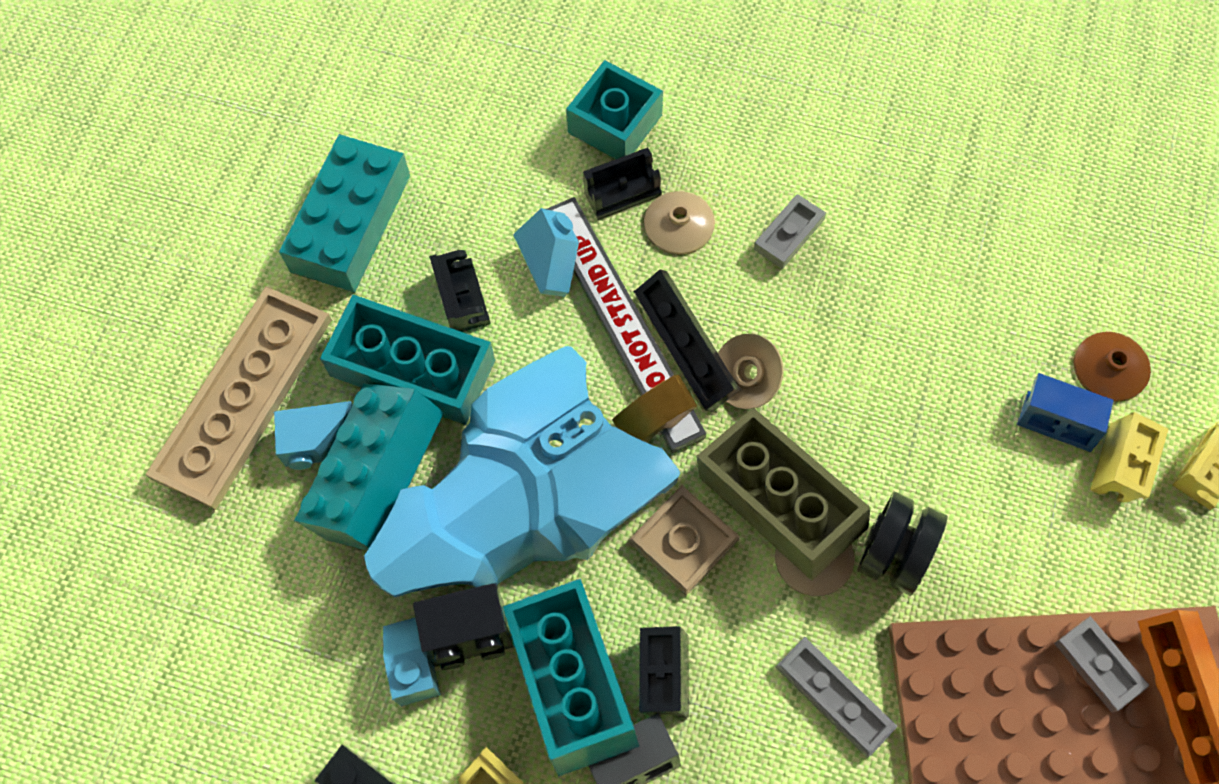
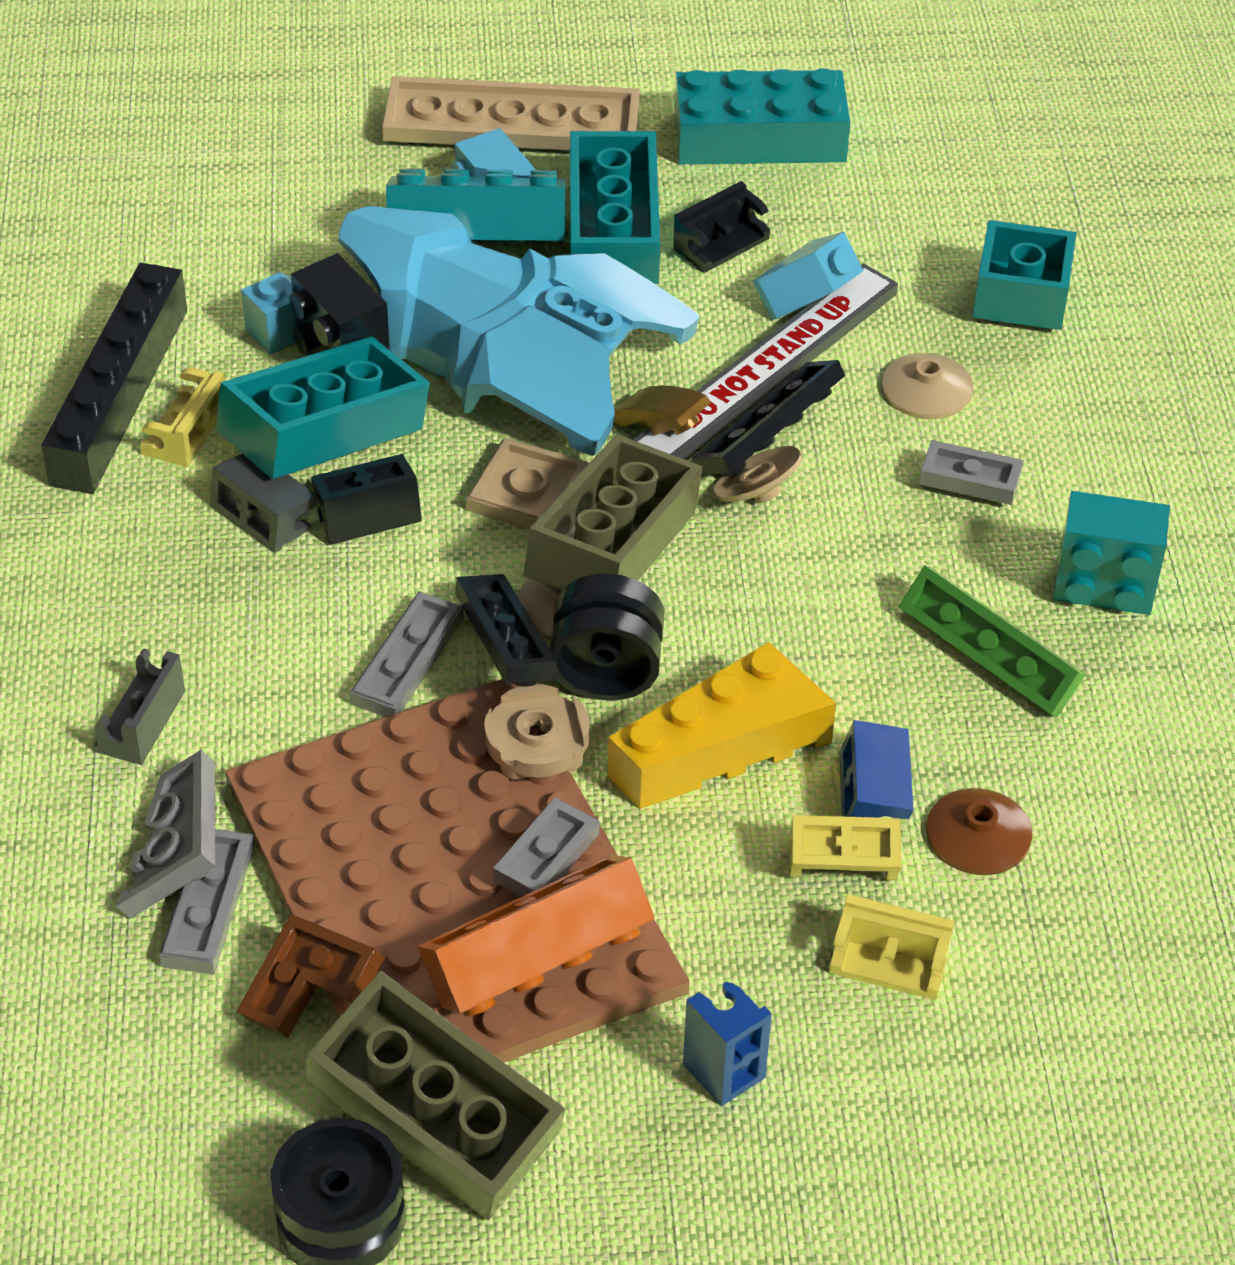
camera: 65 degrees right, 20 degrees down
black hinge [583,147,662,220] -> none
none -> black plate [455,574,557,687]
none -> tan plate [484,684,589,780]
none -> yellow wedge [608,642,836,809]
none -> bright green plate [898,565,1086,716]
none -> teal brick [1053,490,1170,615]

